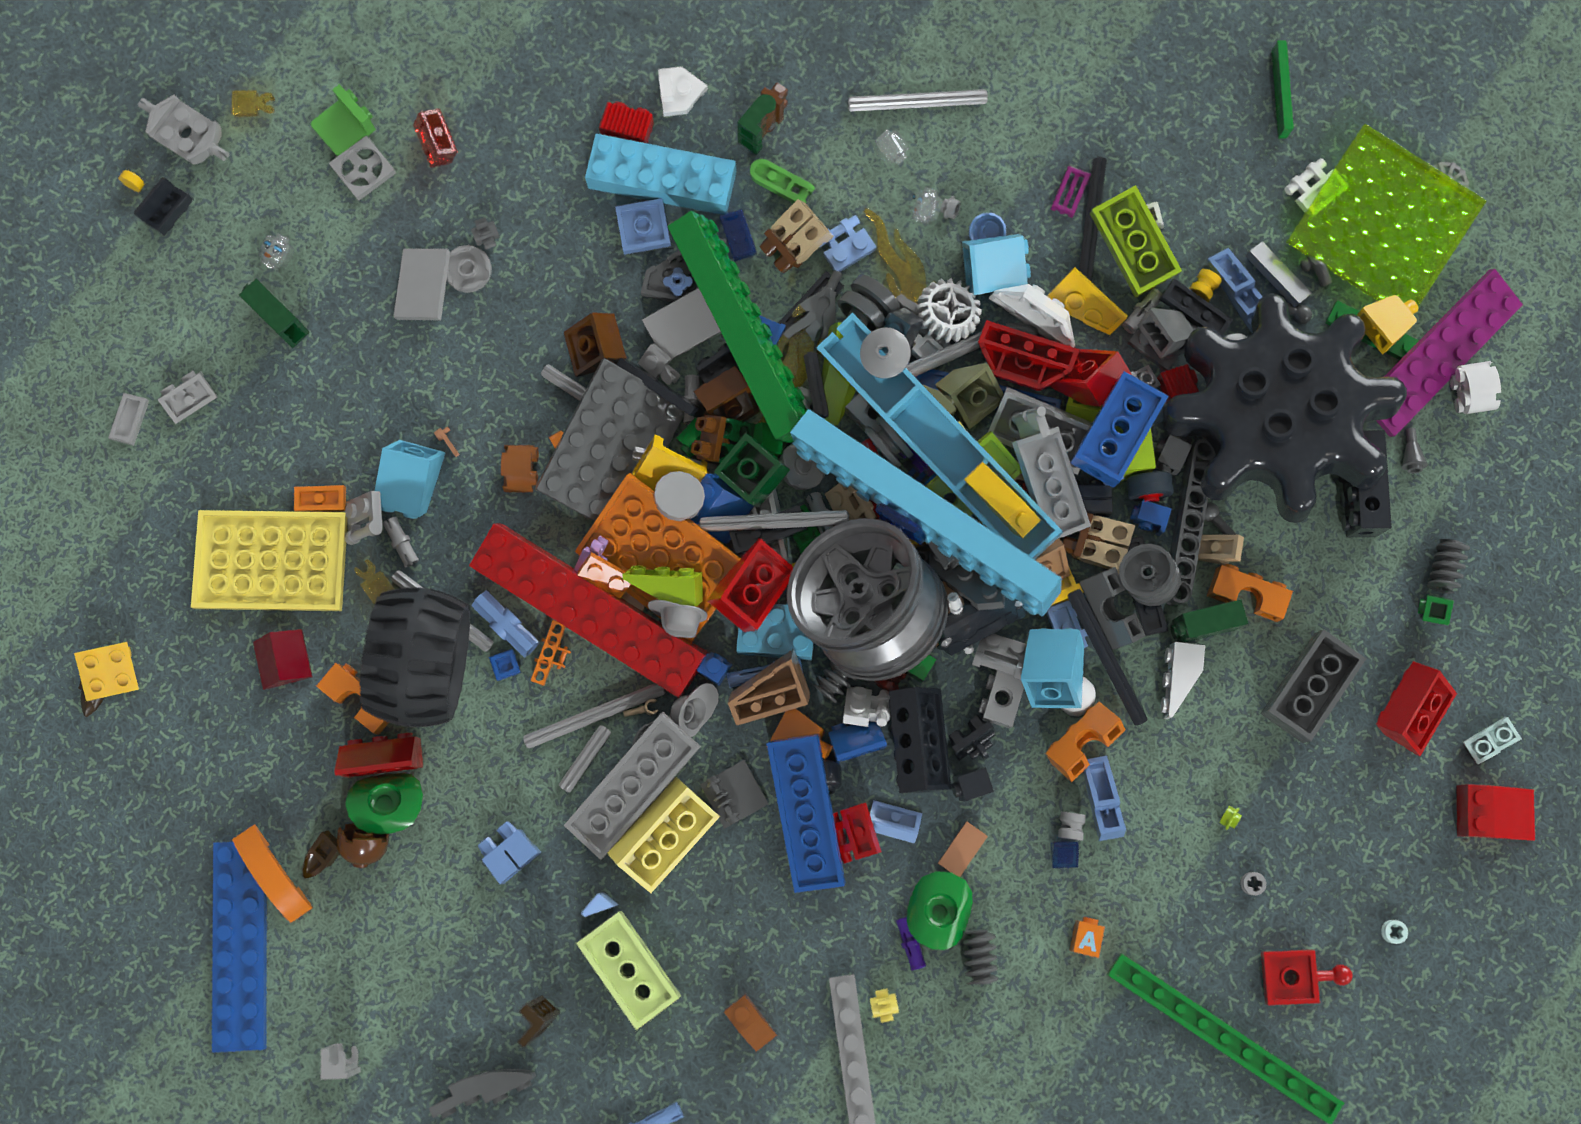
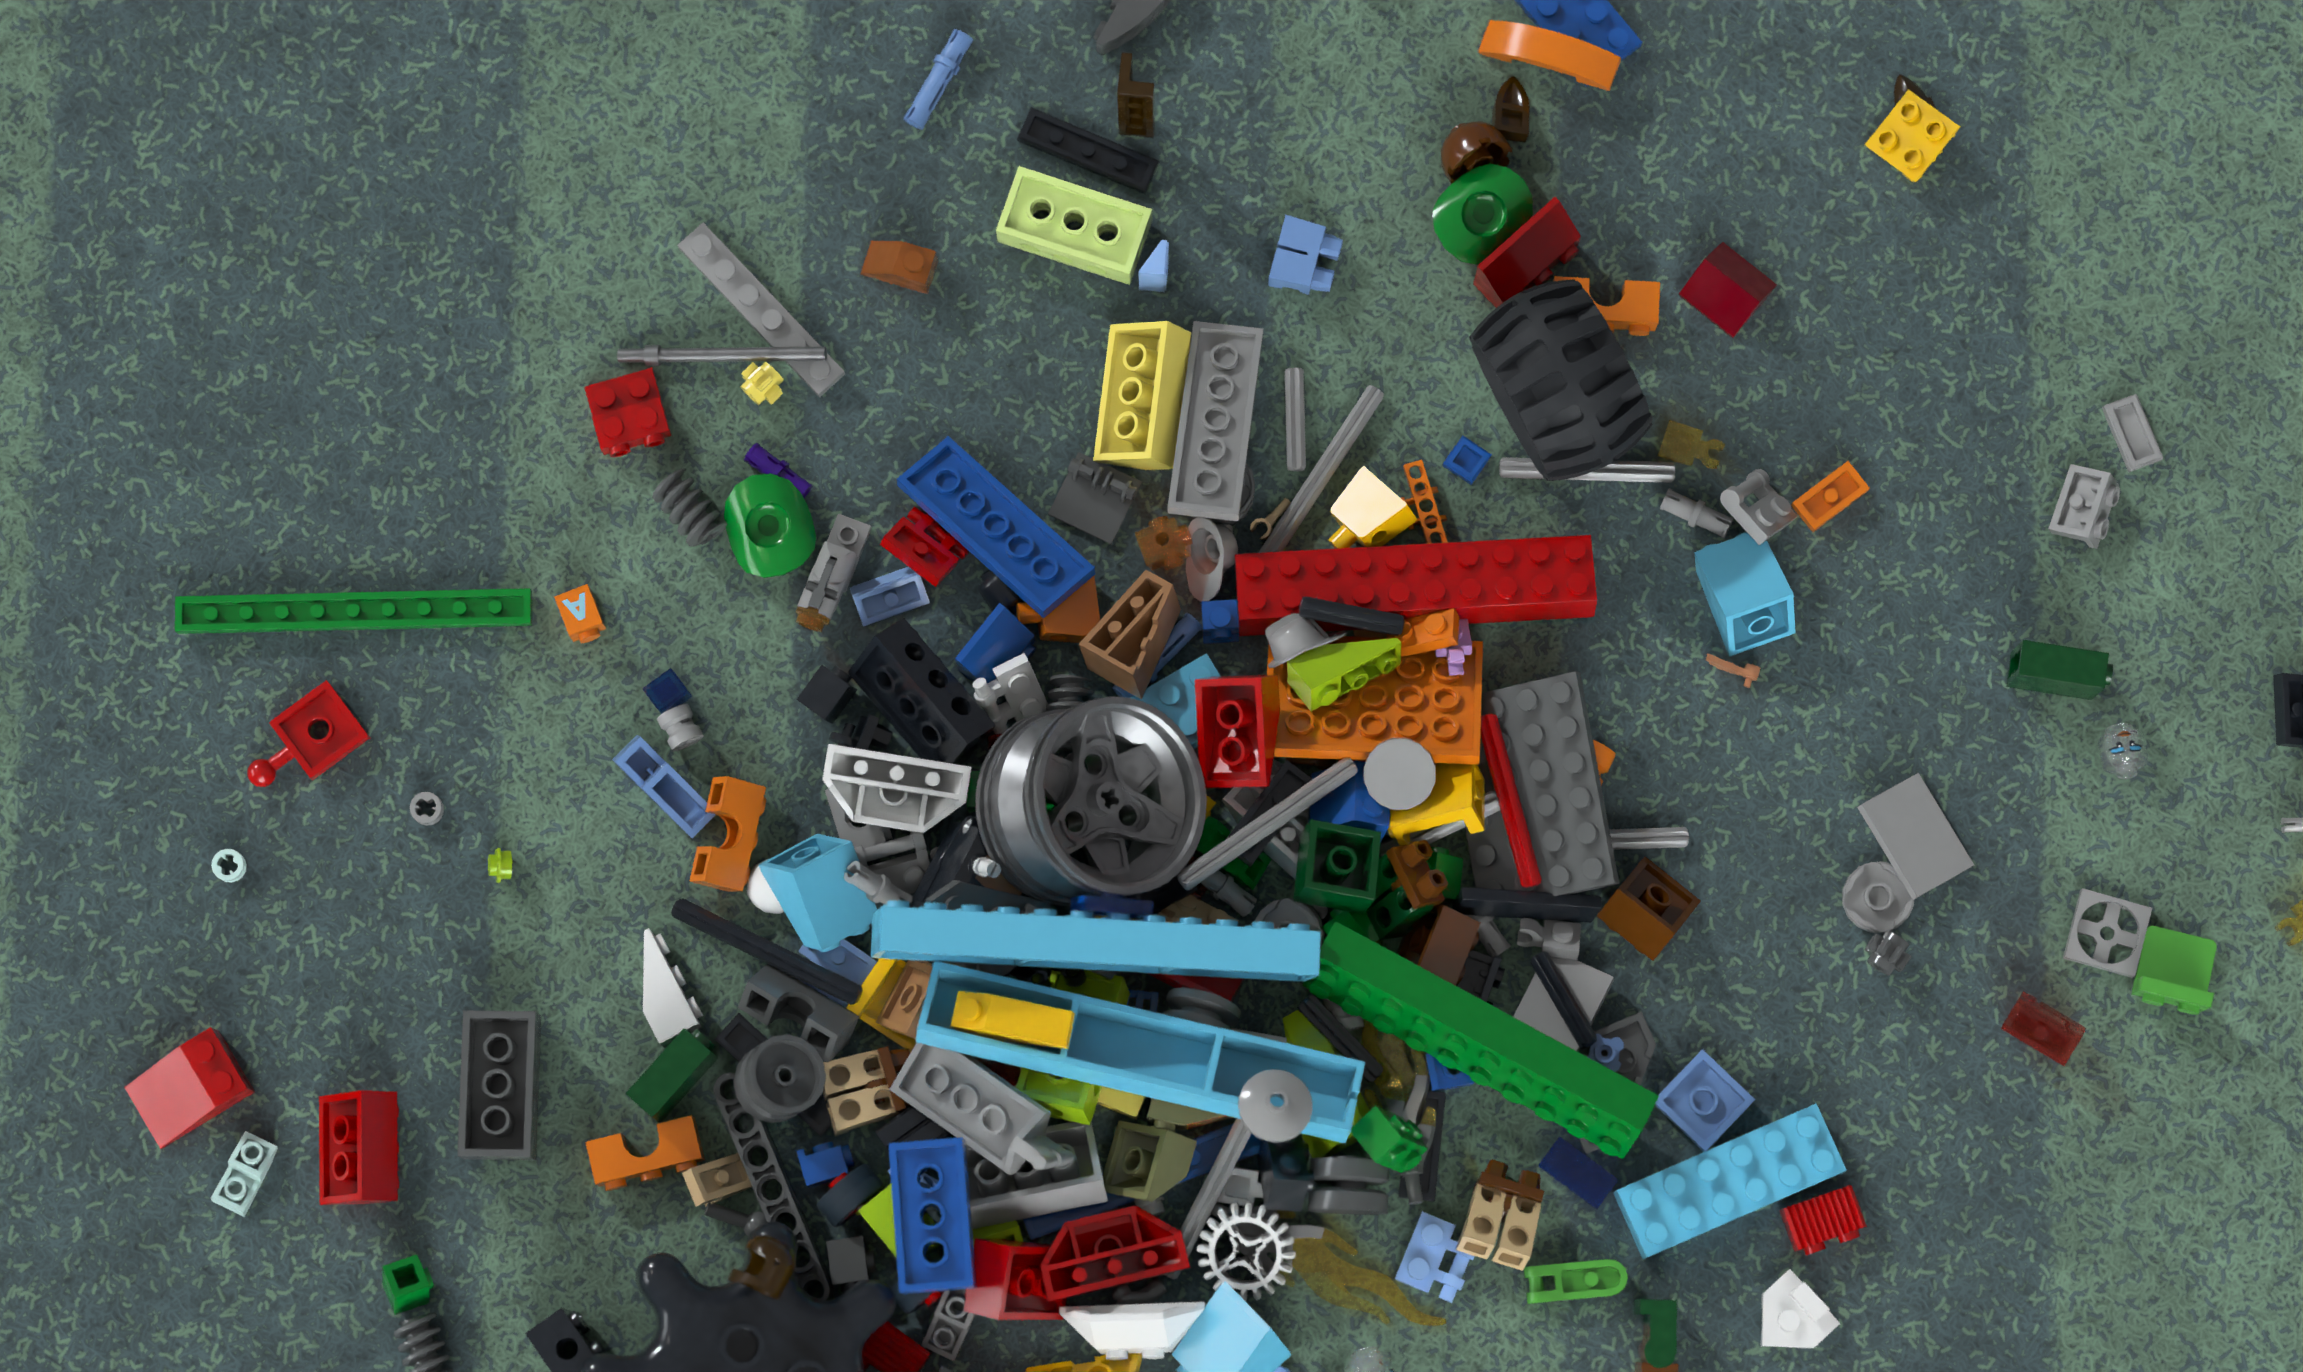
camera: 145 degrees right, 0 degrees up
light yellow plate [191,510,348,611] -> none
medium blue piece [471,590,540,658] -> none
dark orange cylinder [501,445,539,492] -> none
nougat tile [938,821,988,877] -> none
none -> red plate [584,367,672,457]
none -> flat silver bar [617,345,827,366]
none -> dark brown helmet [727,1235,796,1300]
none -> light grey plate [795,514,872,632]
none -> white wedge [822,744,971,833]
none -> light grey pin [844,861,912,908]
none -> black tile [1017,107,1159,194]
none -> clear orange brick [1134,516,1193,571]
none -> black axle [1299,596,1405,636]
none -> torso [1328,466,1417,549]
none -> green brick [1350,1105,1428,1173]
none -> red axle [1480,714,1542,888]
none -> black axle [1531,951,1597,1049]

